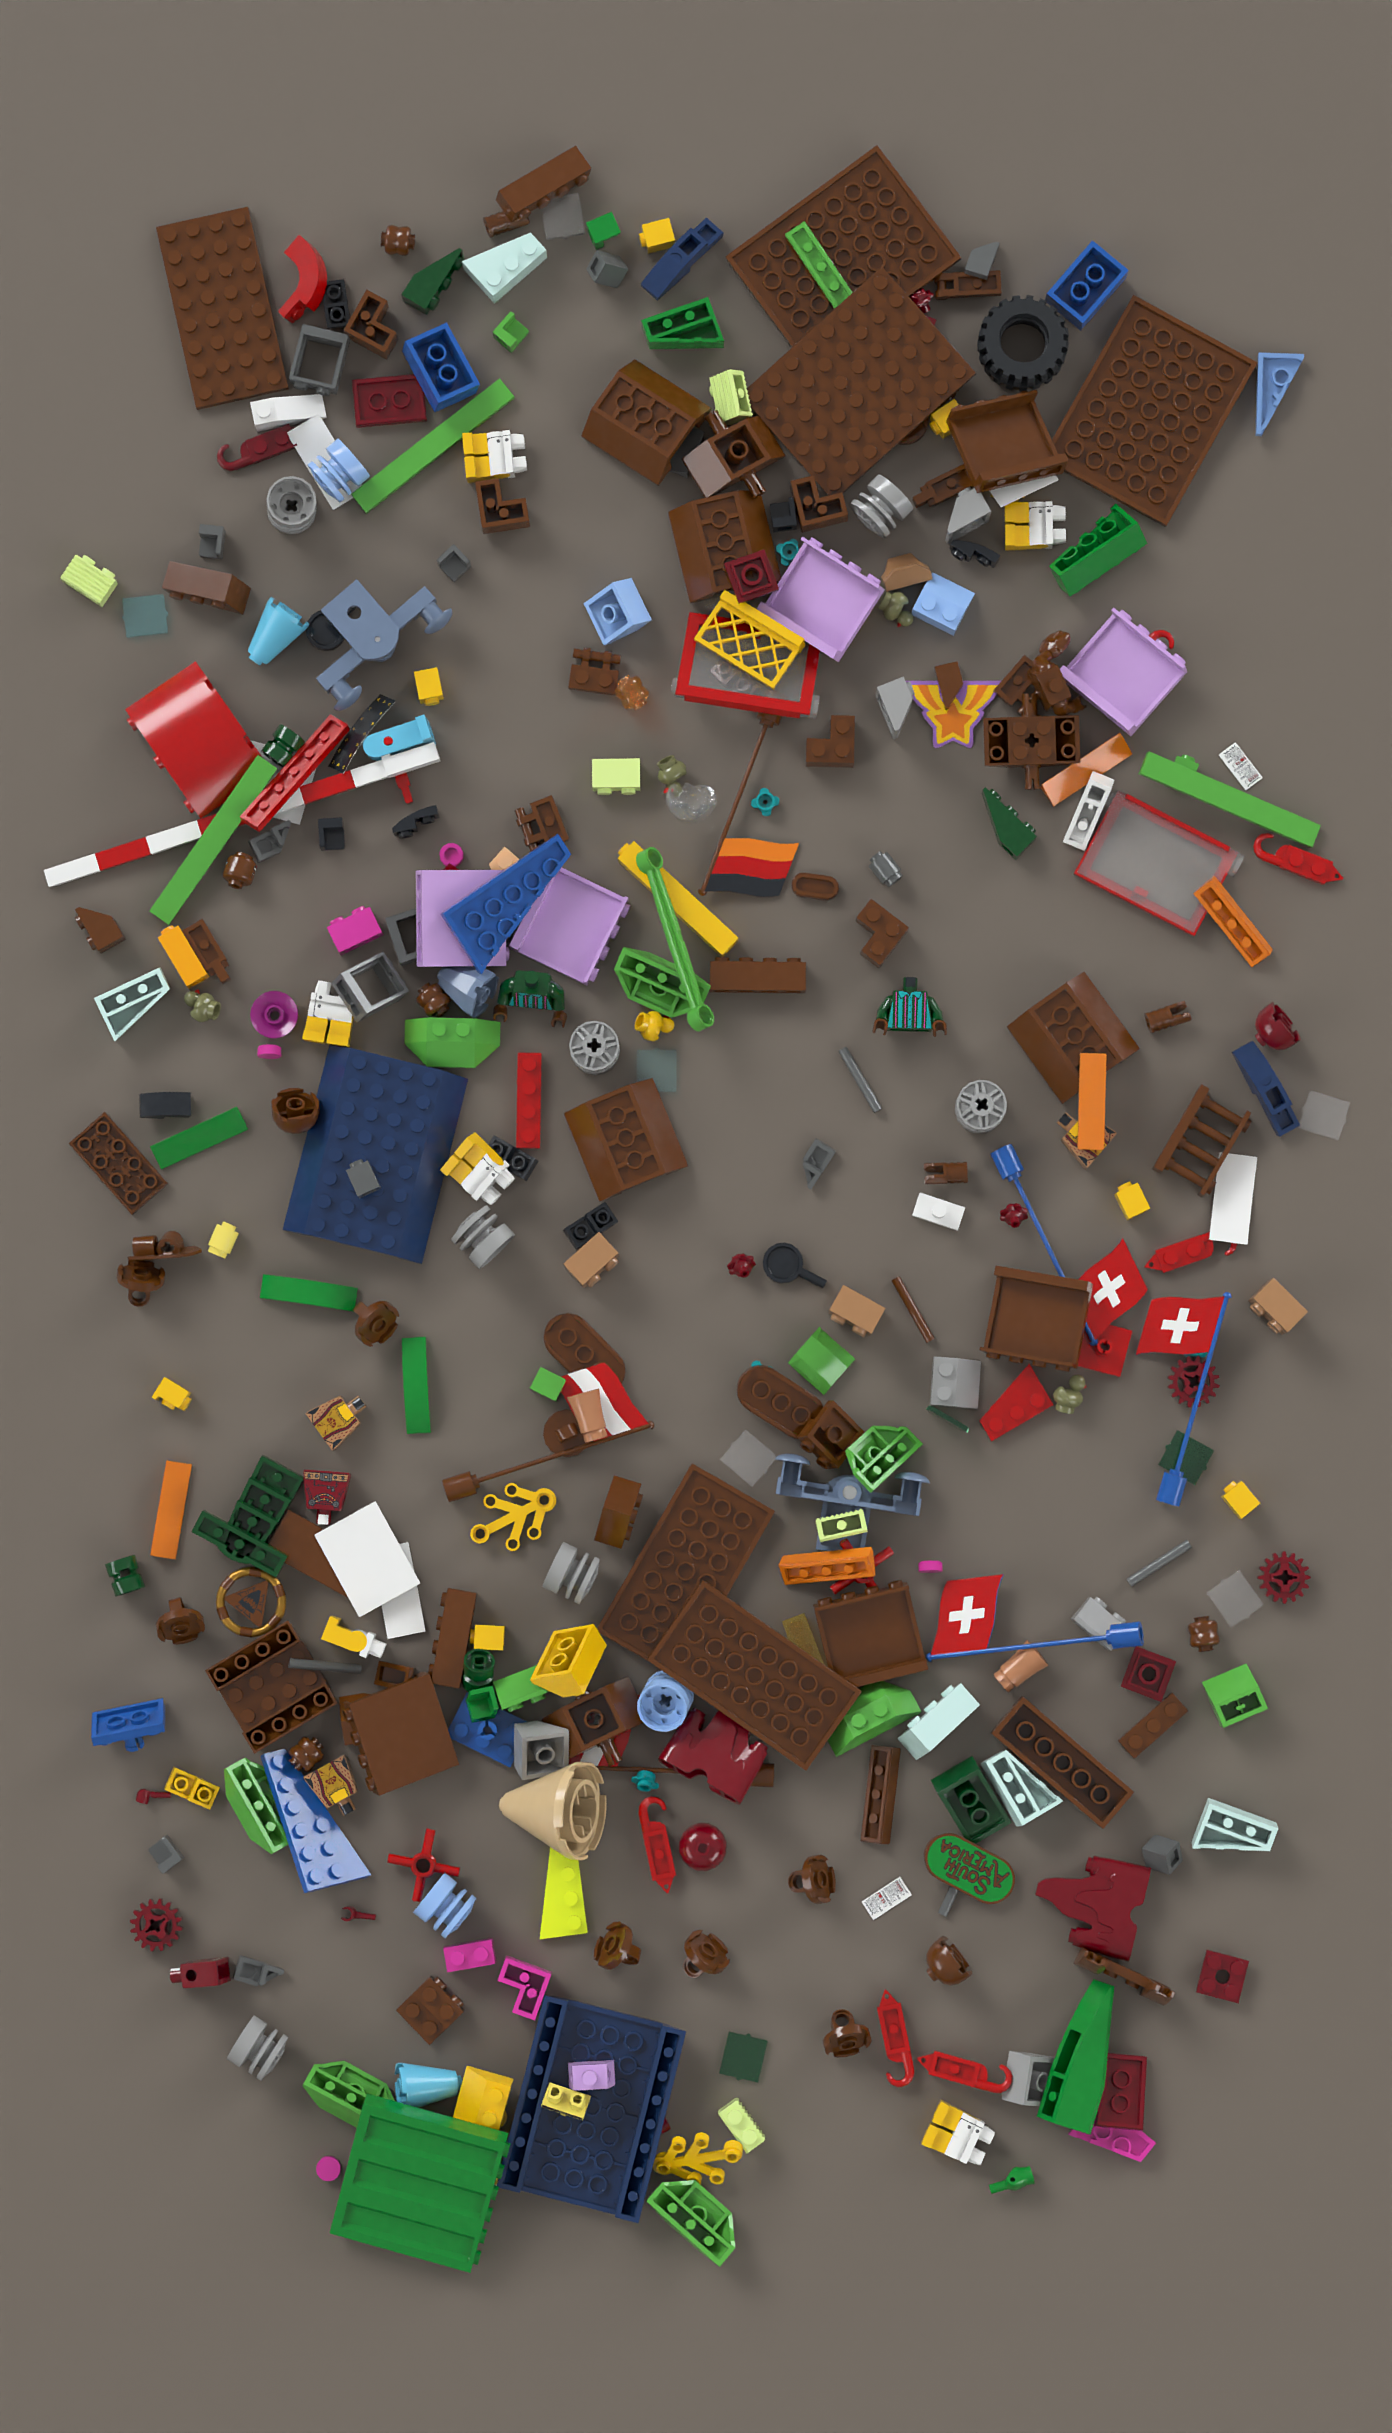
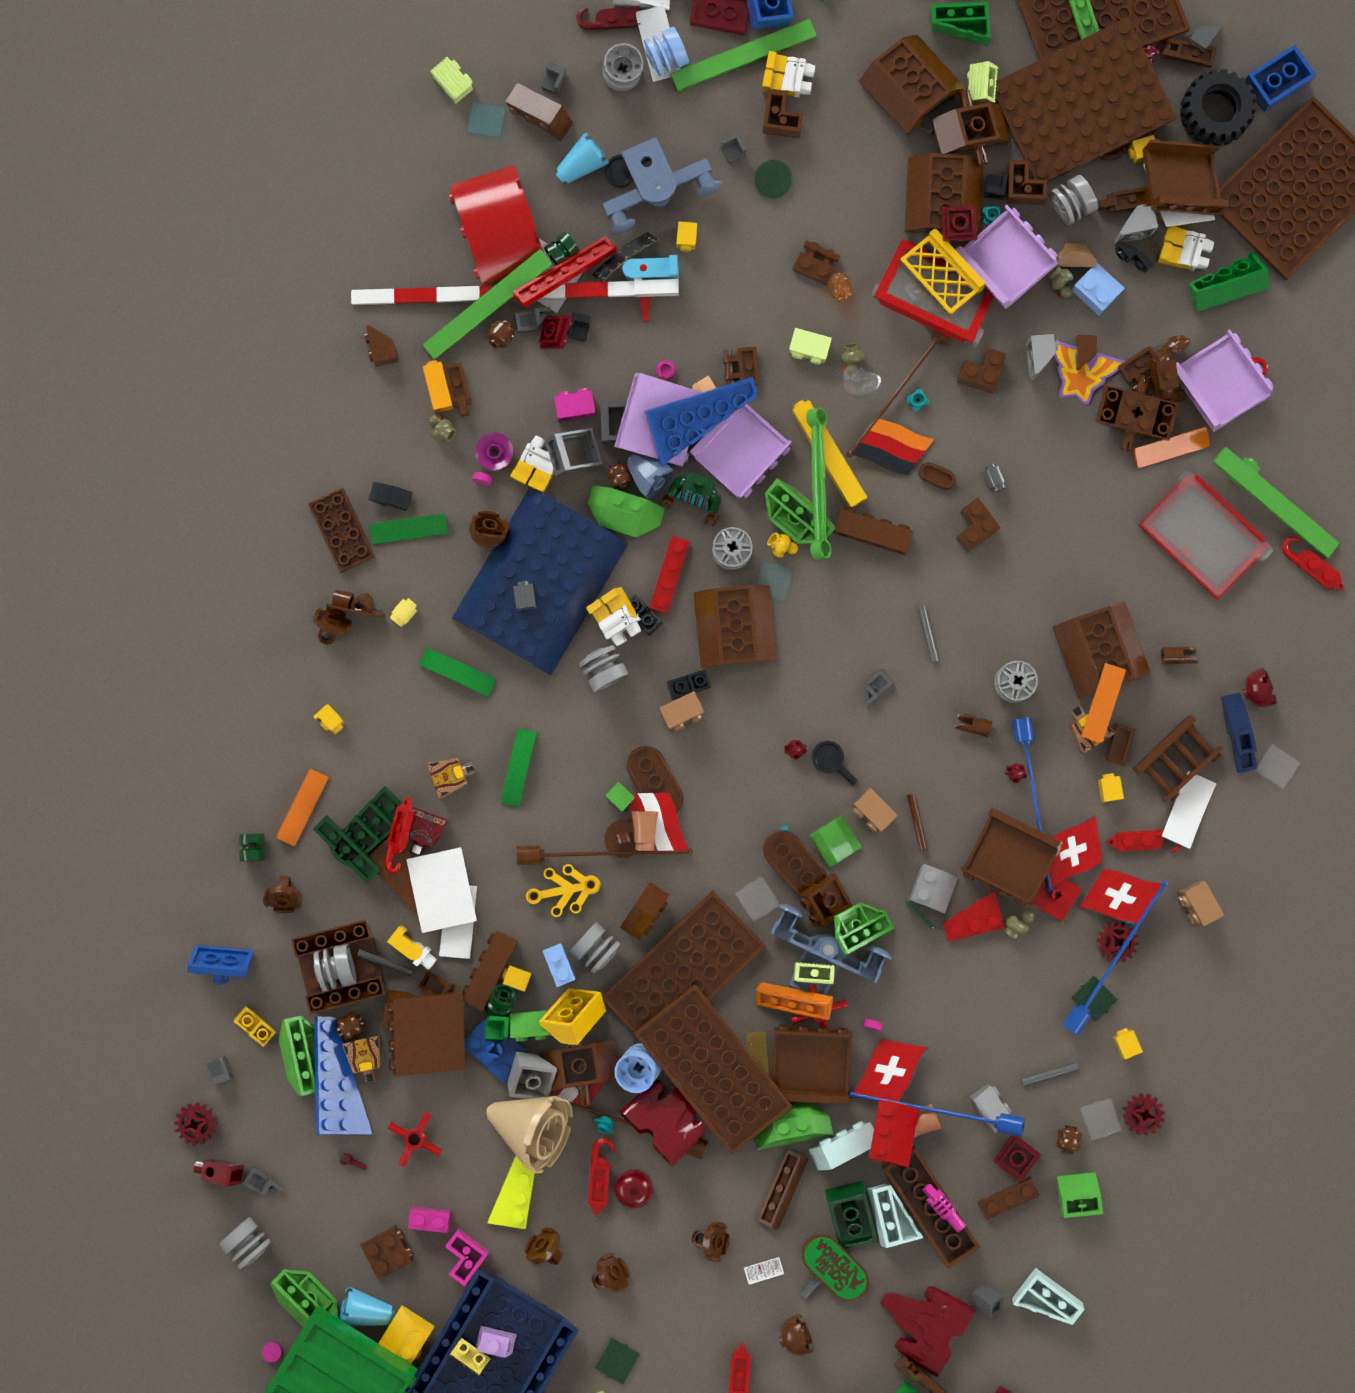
camera: 10 degrees right, 0 degrees up
light aqua wedge [94,967,171,1041] -> none
dark red hand [136,1789,171,1804] -> none
piece [216,1566,286,1638] -> none
reddish brown tile [353,1301,399,1347] -> none
black slope [392,805,439,839] -> none
light blue wheel [413,1873,477,1938] -> none
light blue slope [583,578,652,645] -> none
reddish brown tile [823,2009,872,2058] -> none
torso [872,977,947,1037] -> none
white tile [912,1193,965,1231] -> none
dark green slope [982,787,1037,860] -> none
white slope [1063,771,1115,851] -> none
orange slope [1193,876,1273,967] -> none
white sticker [1219,742,1263,790] -> none
none -> light grey wheel [313,944,357,992]
none -> red plate [385,797,415,873]
none -> dark red piece [538,315,572,349]
none -> light blue brick [543,942,577,987]
none -> clear green tile [754,160,792,198]
none -> red slope [869,1099,919,1168]
none -> dark pink hinge [922,1184,966,1232]
none -> reddish brown tile [1105,723,1135,766]

